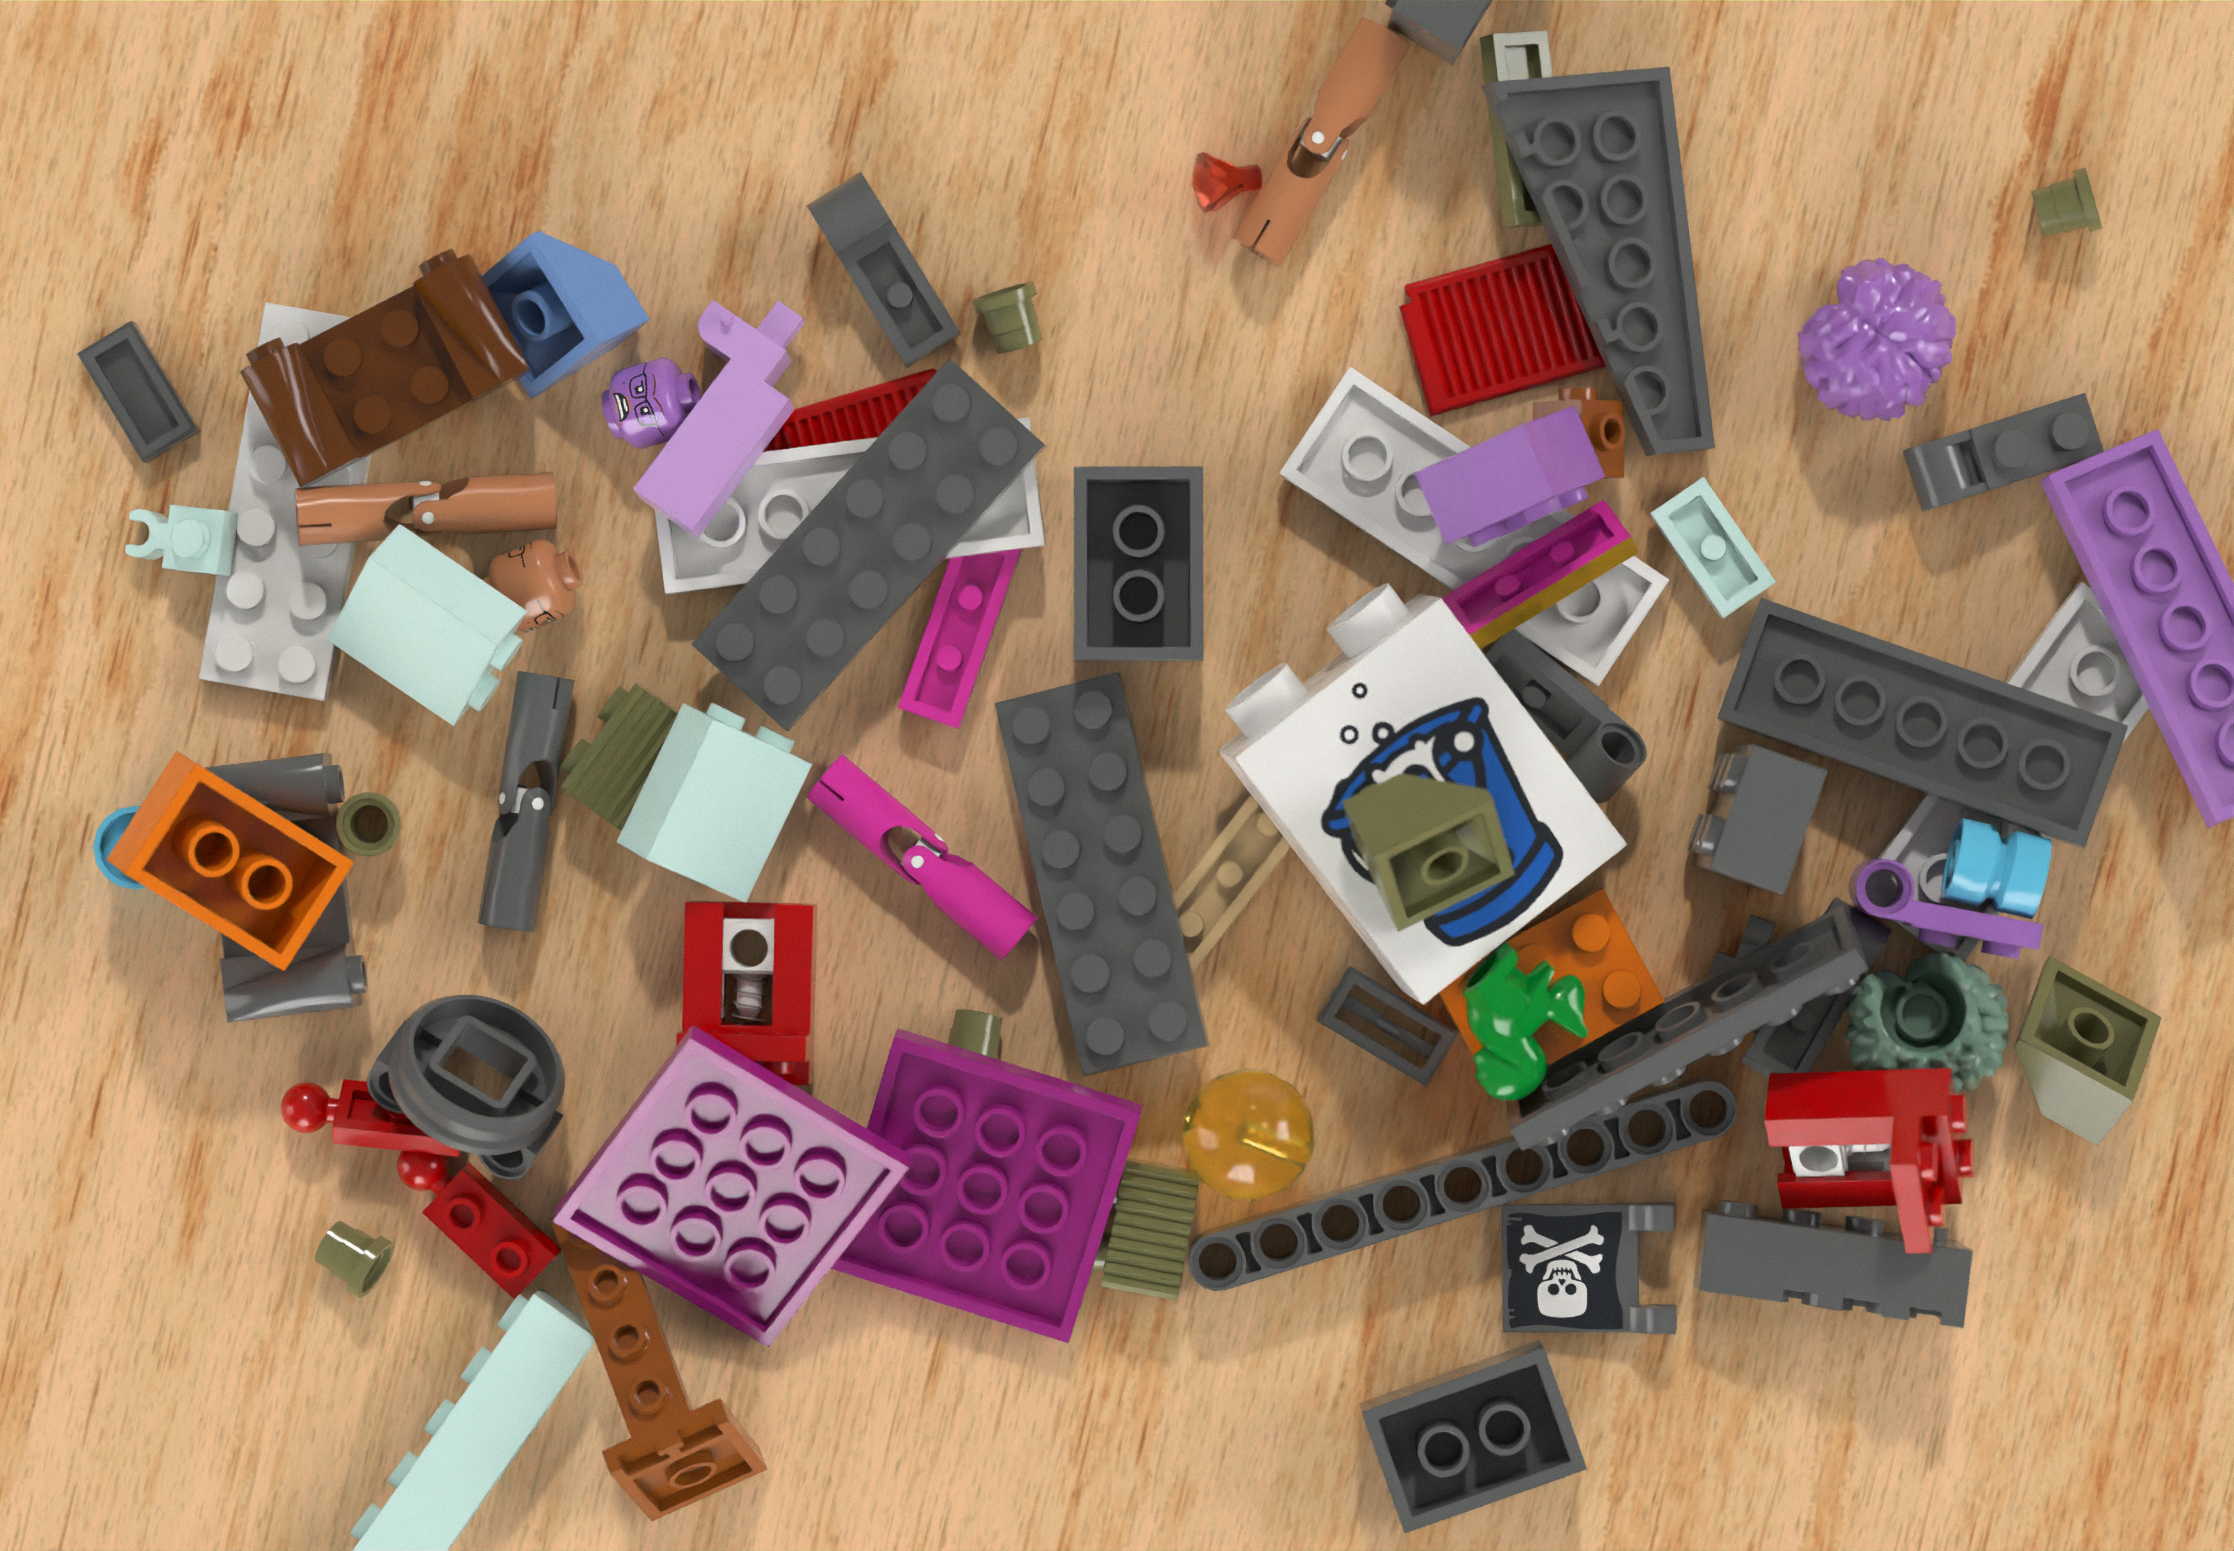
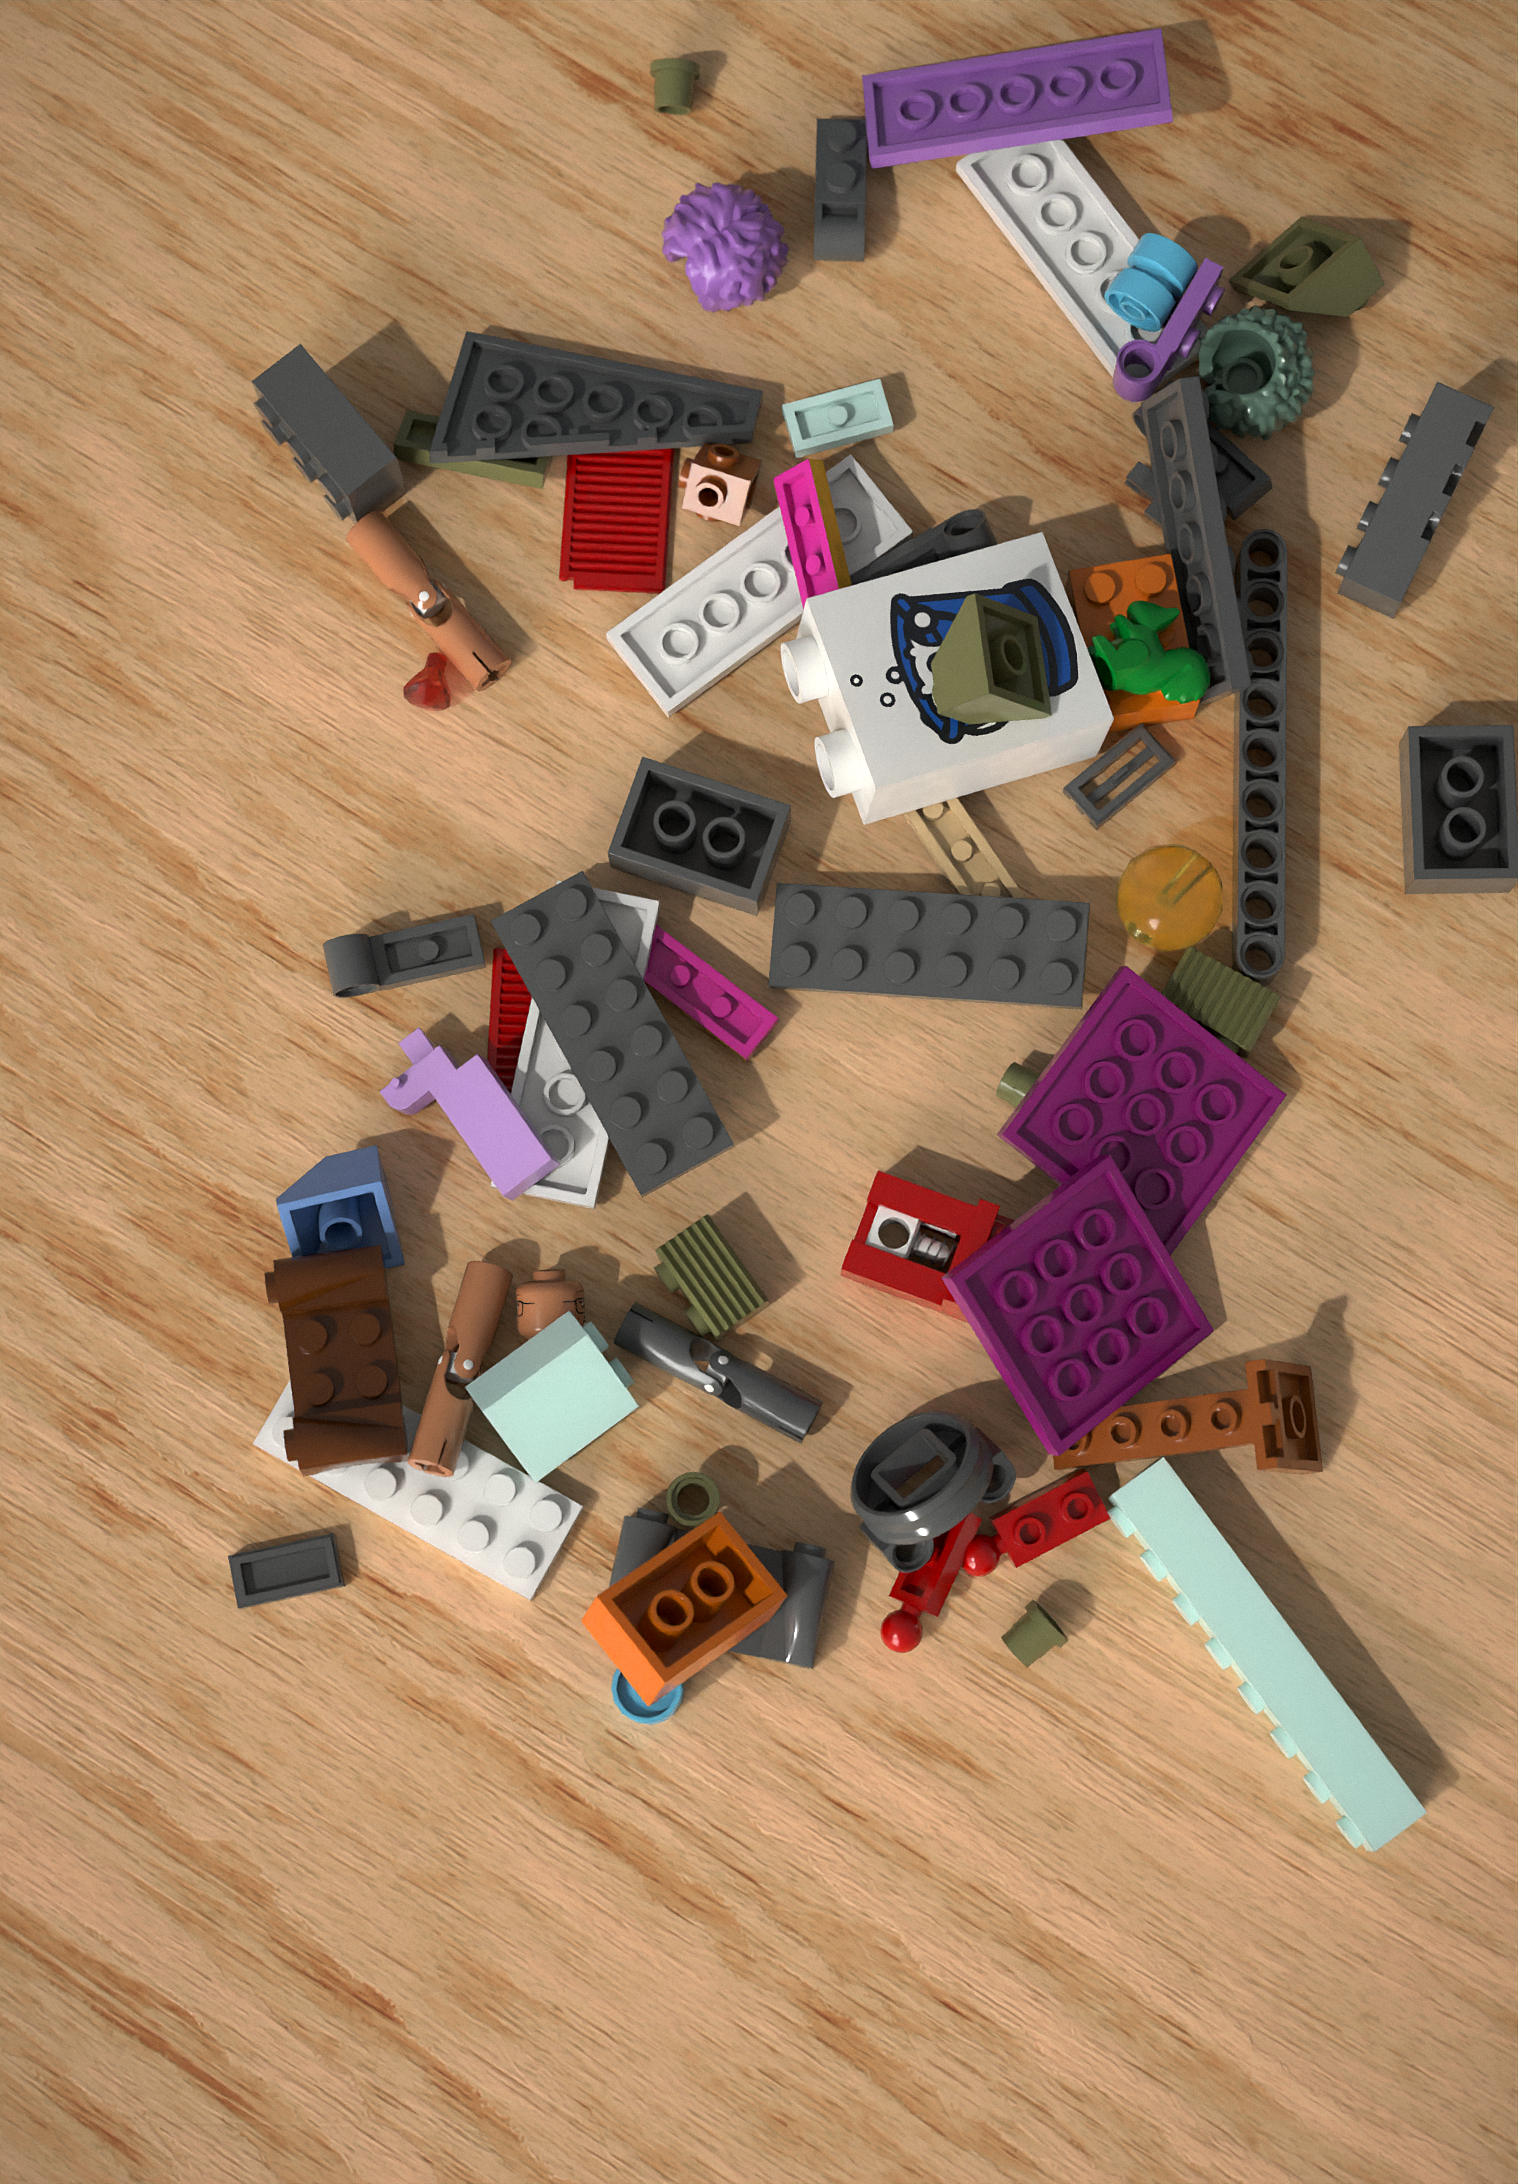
camera: 65 degrees left, 10 degrees down
light aqua plate [125,505,238,576] -> none
medium lavender head [602,357,702,449] -> none
light aqua brick [617,702,812,903] -> none
dark pink piece [806,754,1038,961] -> none
olive piece [973,282,1043,354] -> none
medium lavender brick [1415,406,1605,548] -> none
flag [1502,1202,1677,1334] -> none
dark grey brick [1687,744,1828,895] -> none
dark grey plate [1717,598,2128,849] -> none
red brick [1764,1068,1976,1254] -> none

